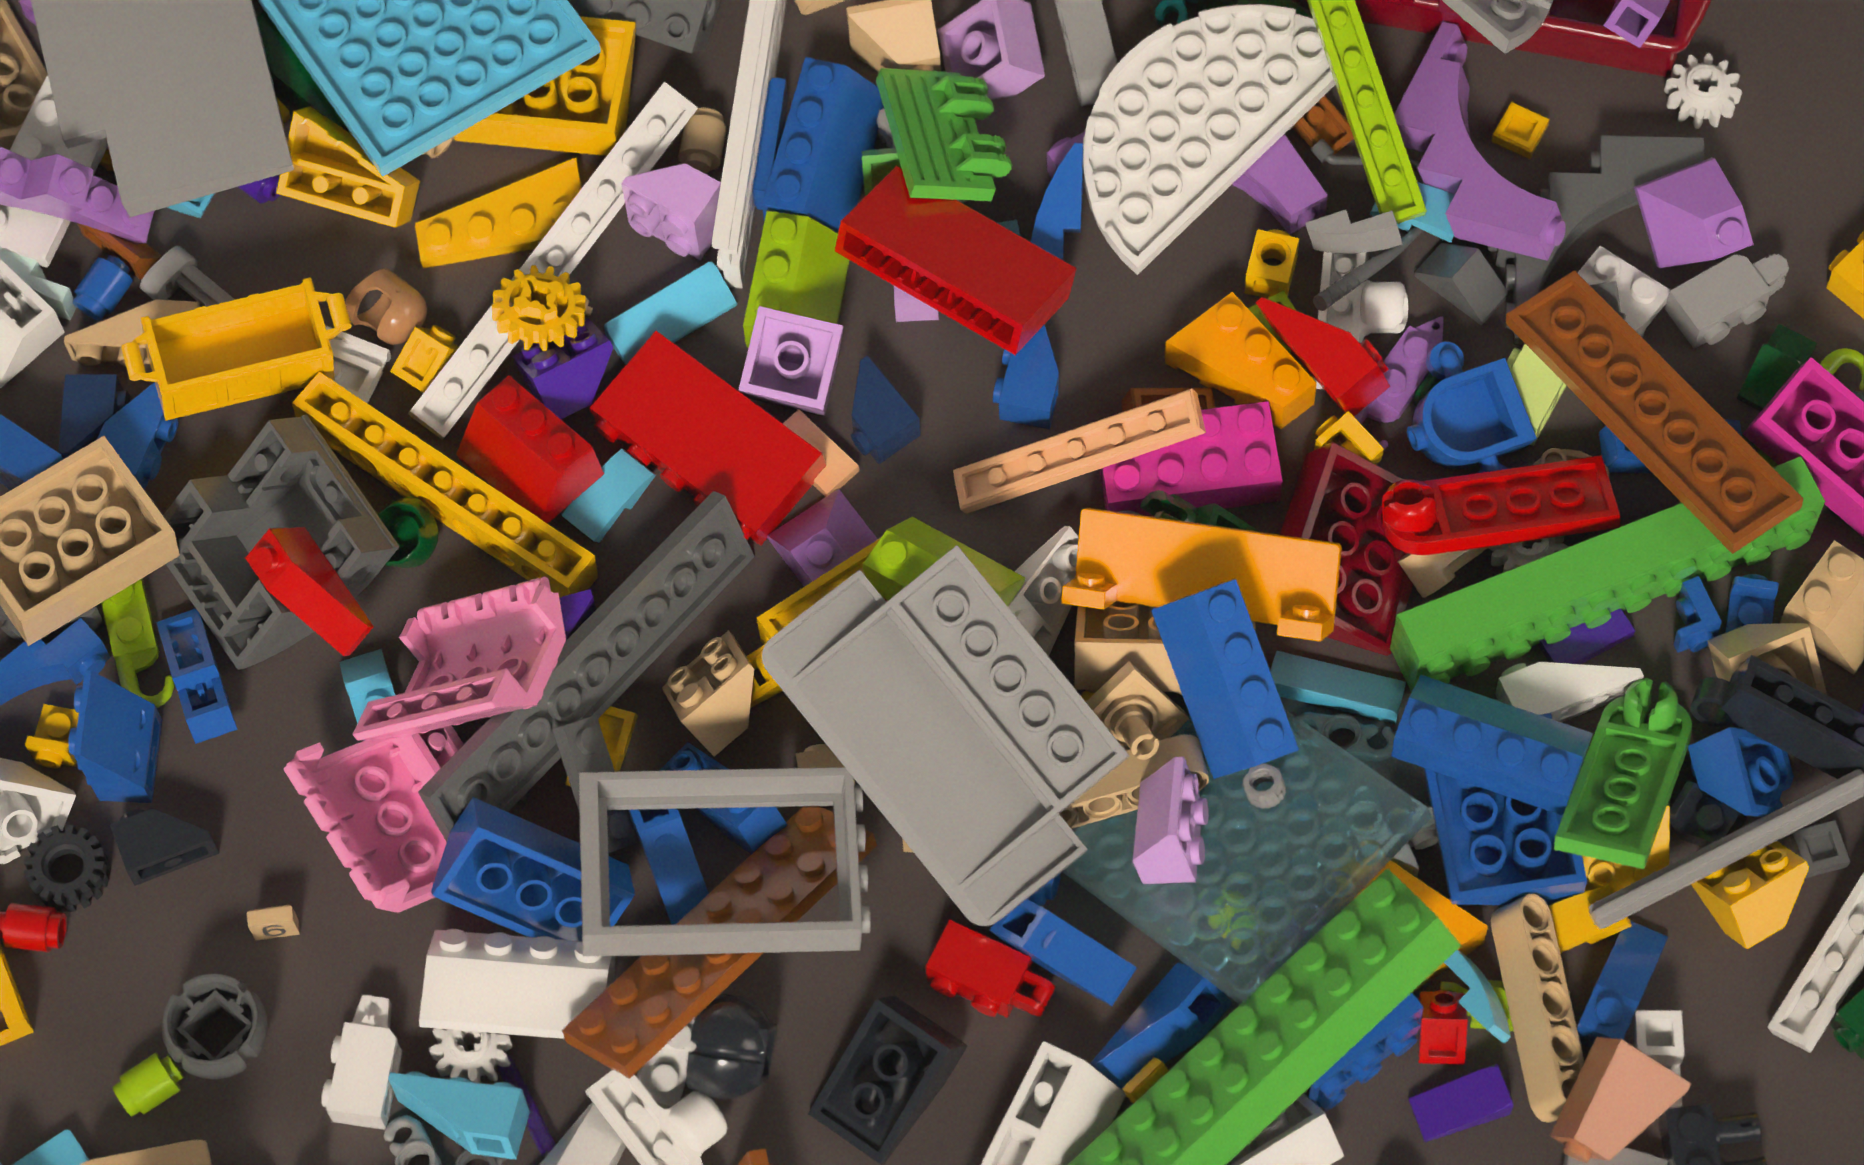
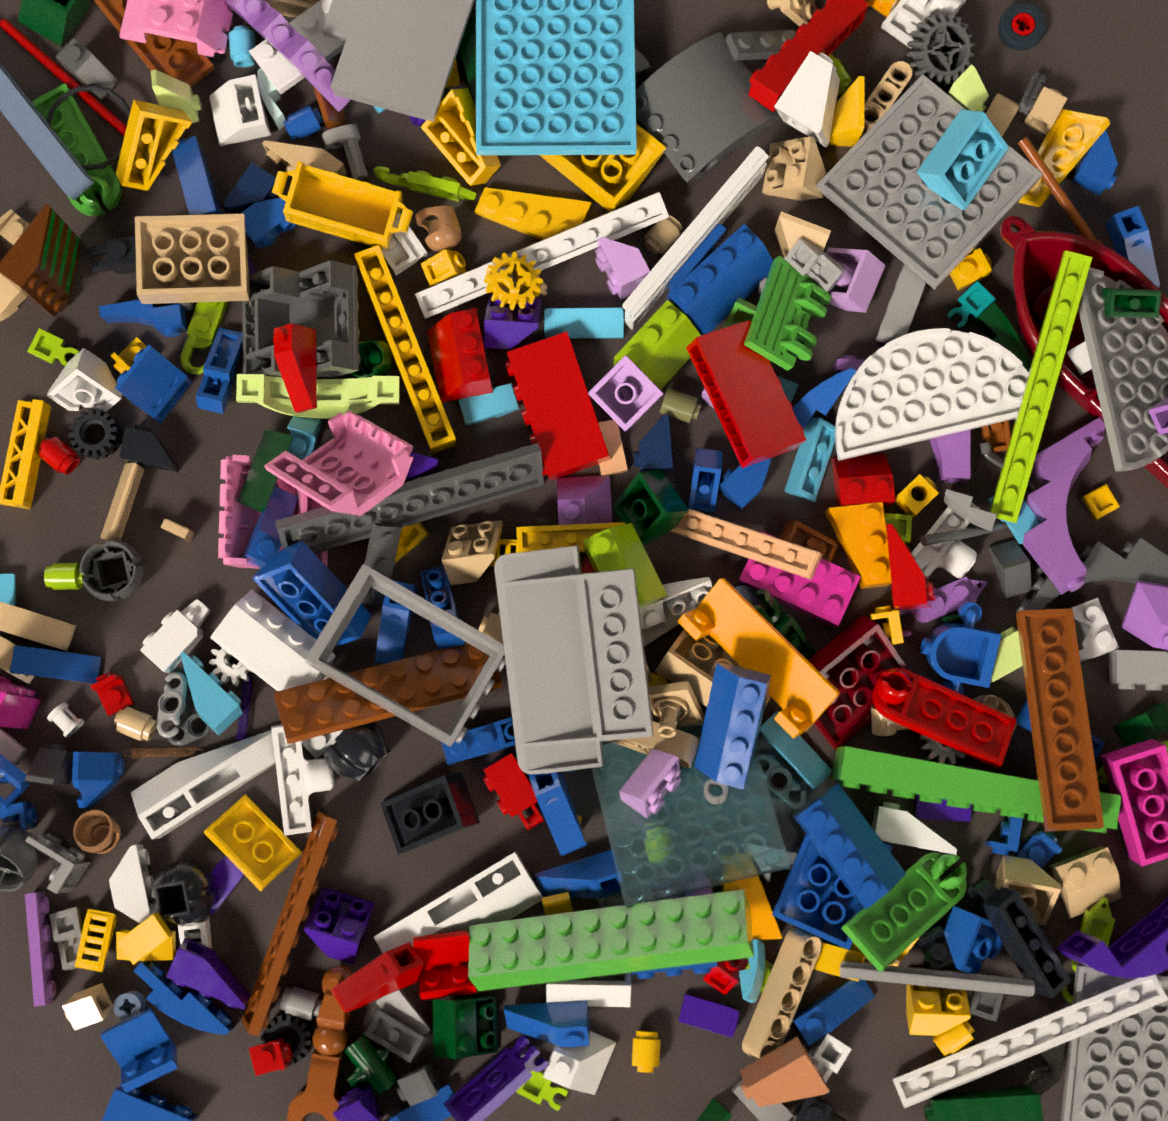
camera: 30 degrees right, 15 degrees up
none -> tan slope [101,463,144,541]
none -> yellowish green piece [236,374,400,419]
none -> dark green slope [237,430,293,512]
none -> blue slope [241,486,298,568]
none -> lime plate [373,166,476,202]
none -> blue slope [441,717,516,765]
none -> dark green slope [612,470,689,546]
none -> olive brick [660,388,701,423]
none -> blue slope [688,448,723,513]
none -> light grey slope [784,238,846,292]
none -> medium azure slope [785,418,836,502]
none -> red slope [832,453,895,507]
none -> yellow brick [932,1021,974,1057]

